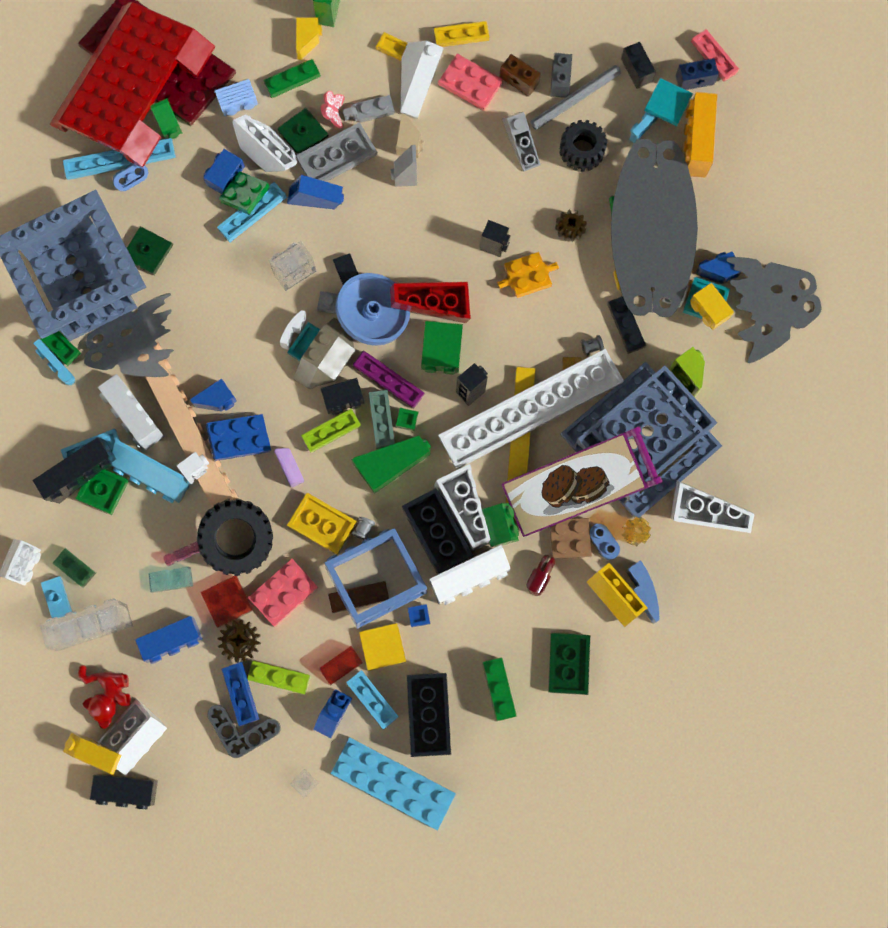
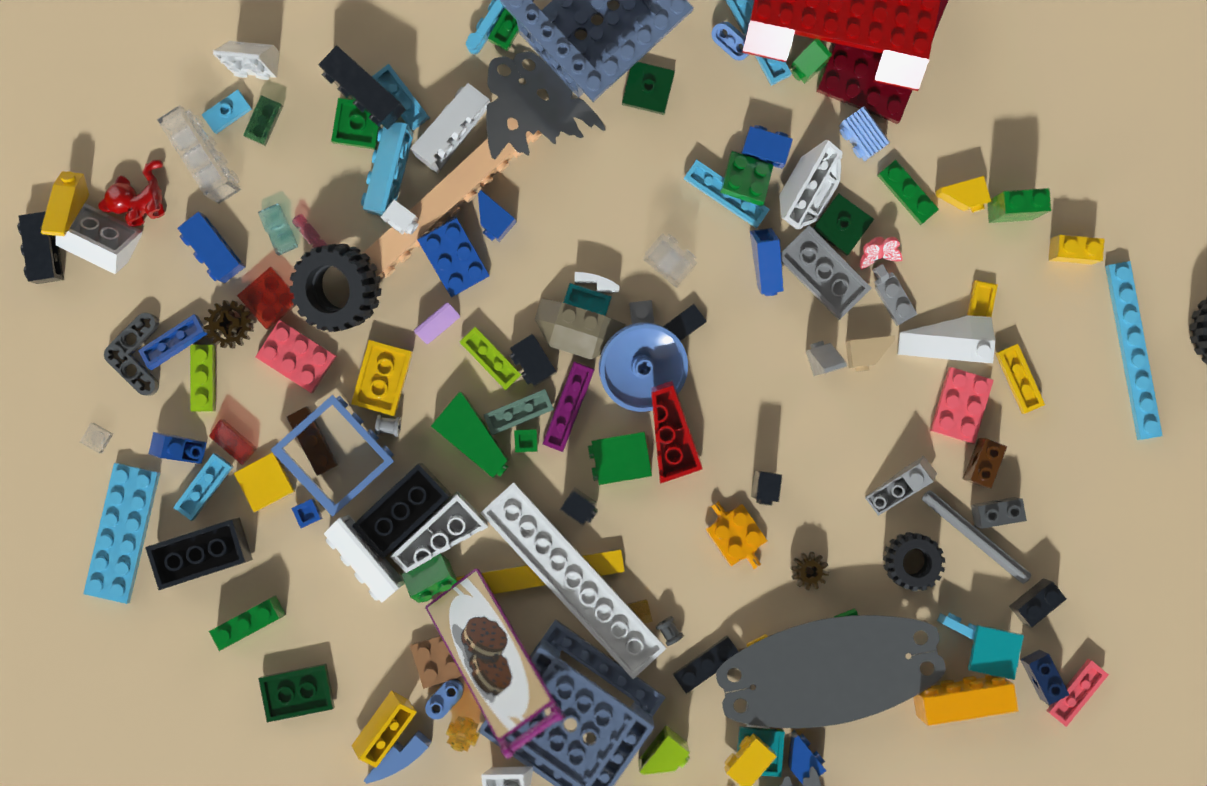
camera: 80 degrees right, 10 degrees up
dark red arm [526,555,555,596] -> none

